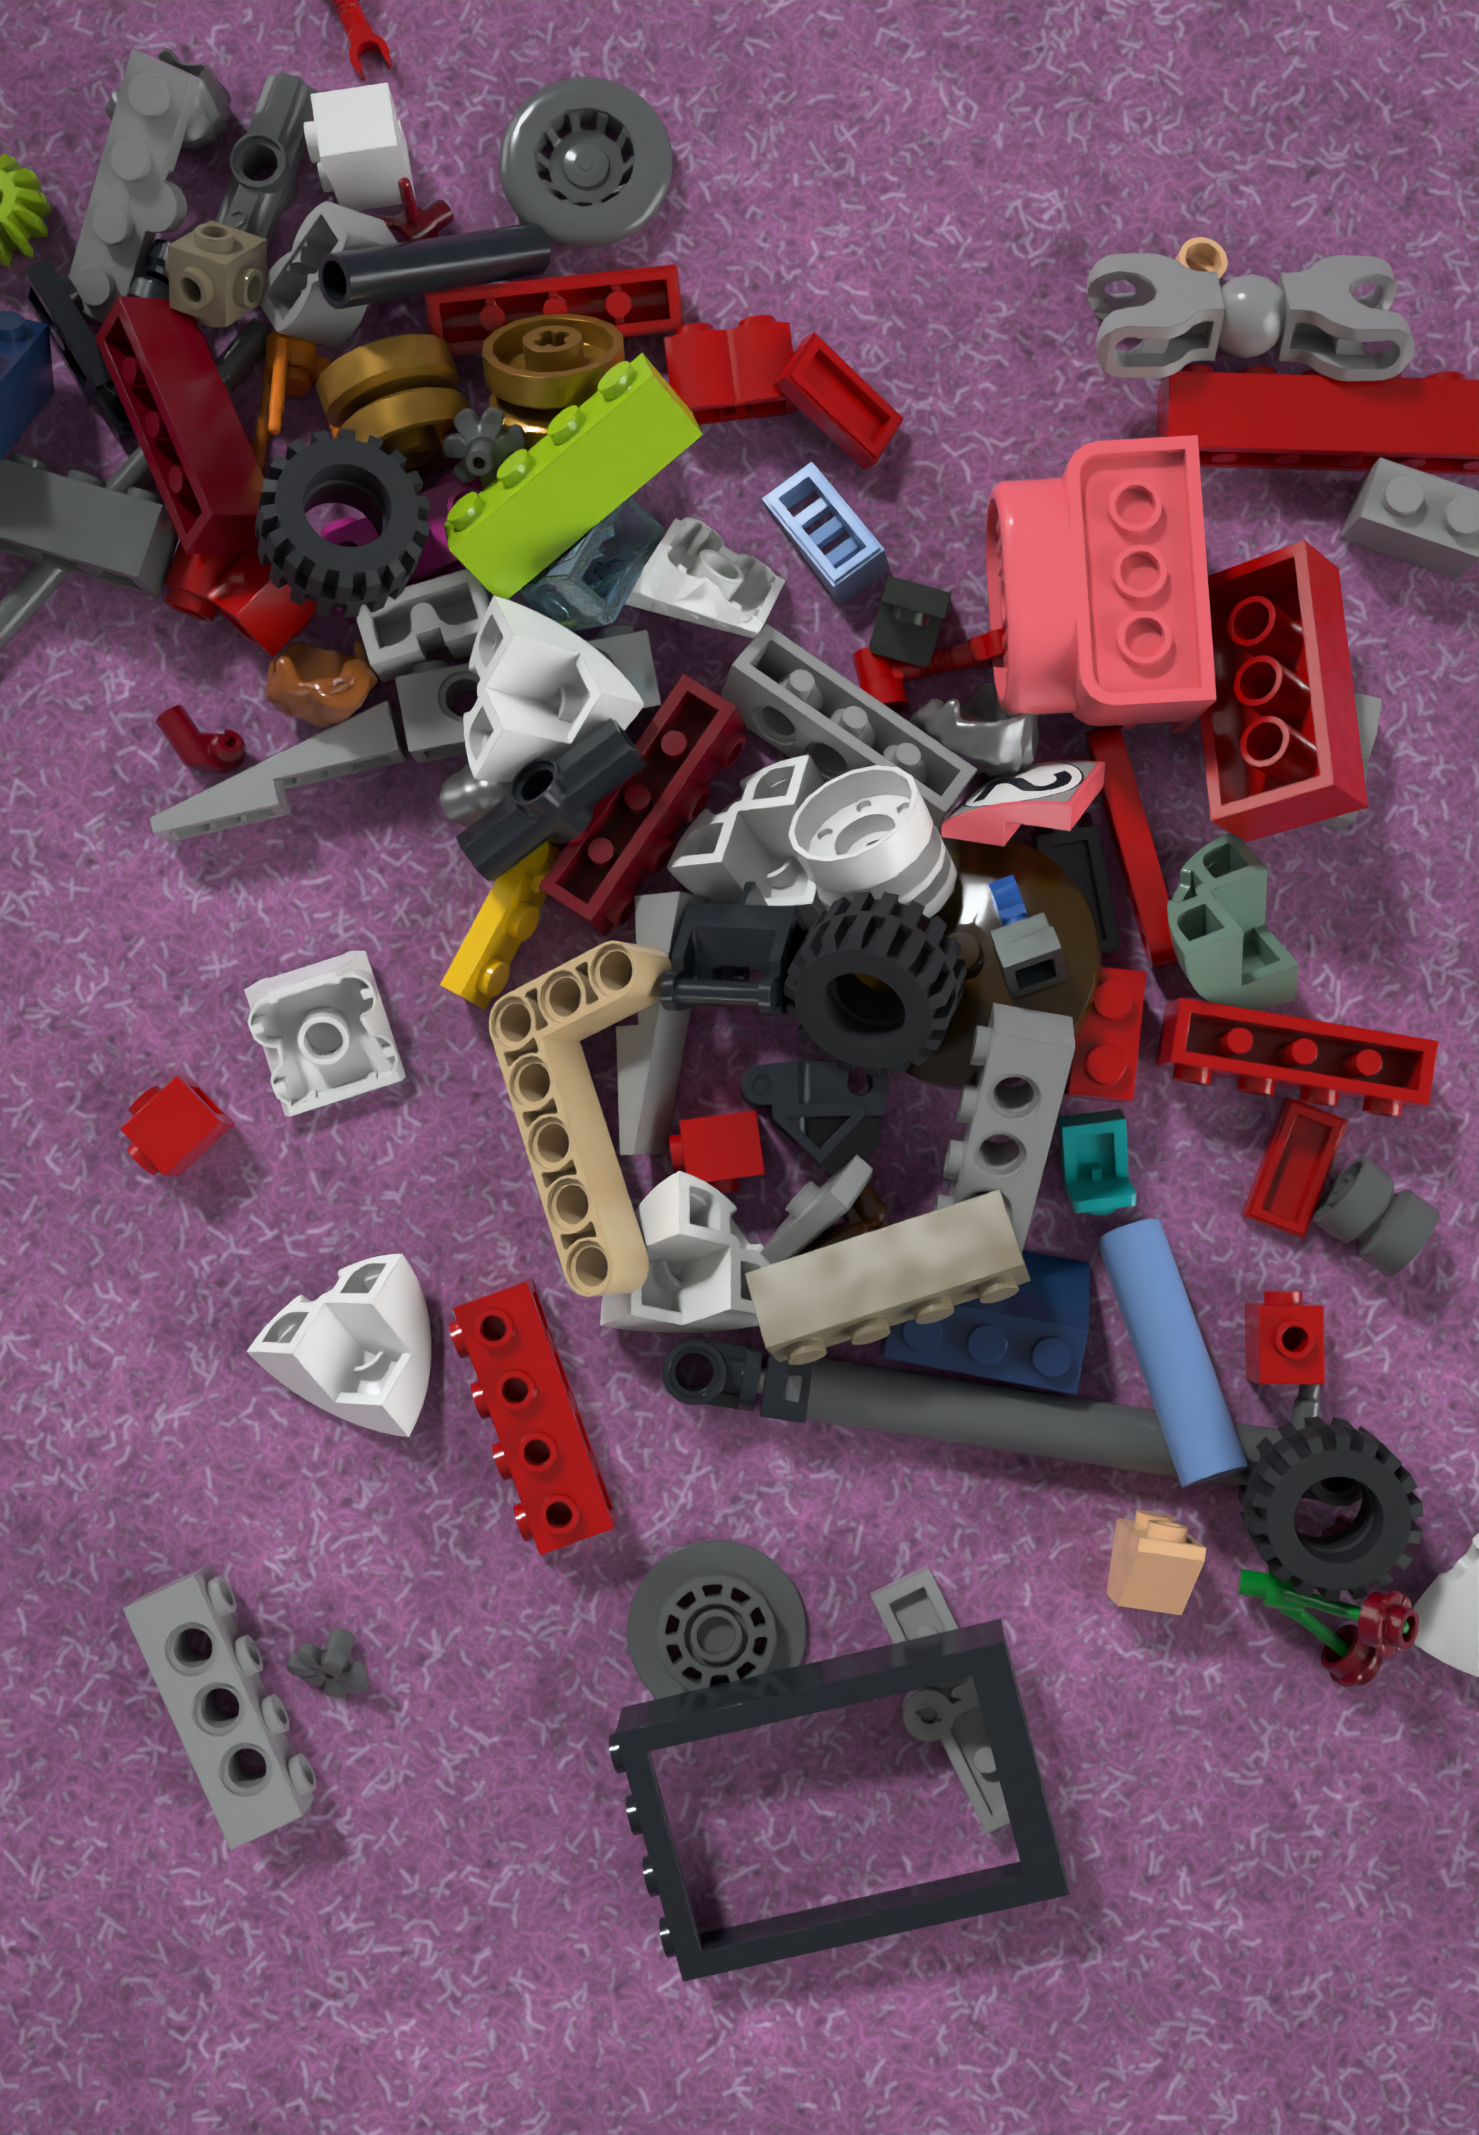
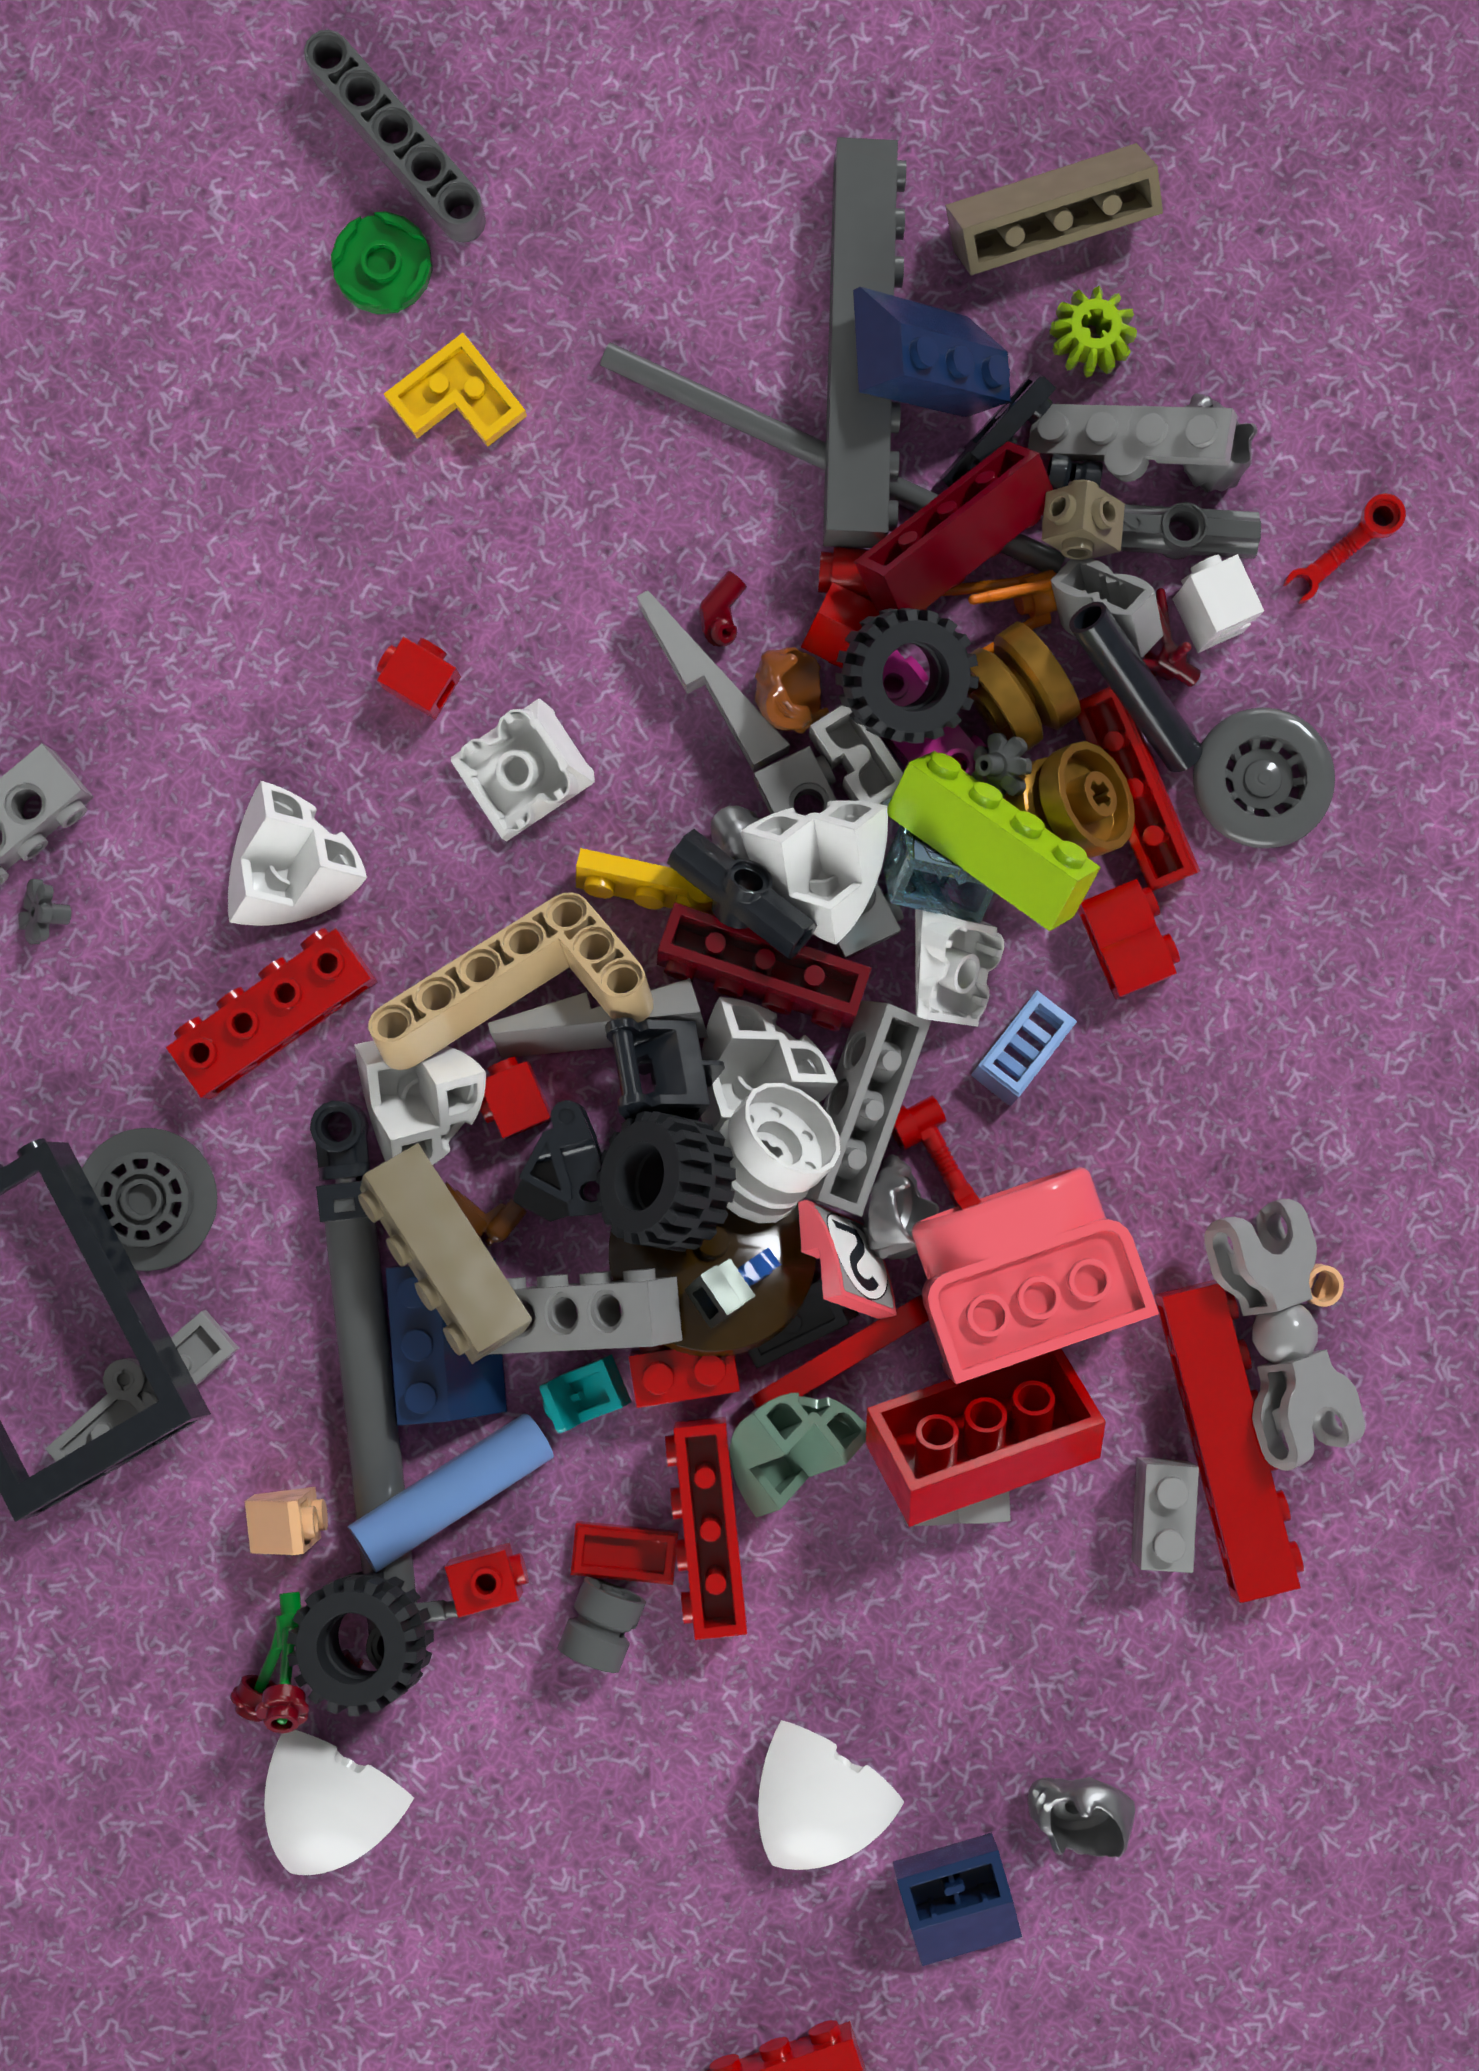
camera: 75 degrees right, 0 degrees up
light grey plate [760,1155,873,1264] -> none
red tile [774,332,904,470] -> none
pearl dark grey slope [869,575,952,667] -> none

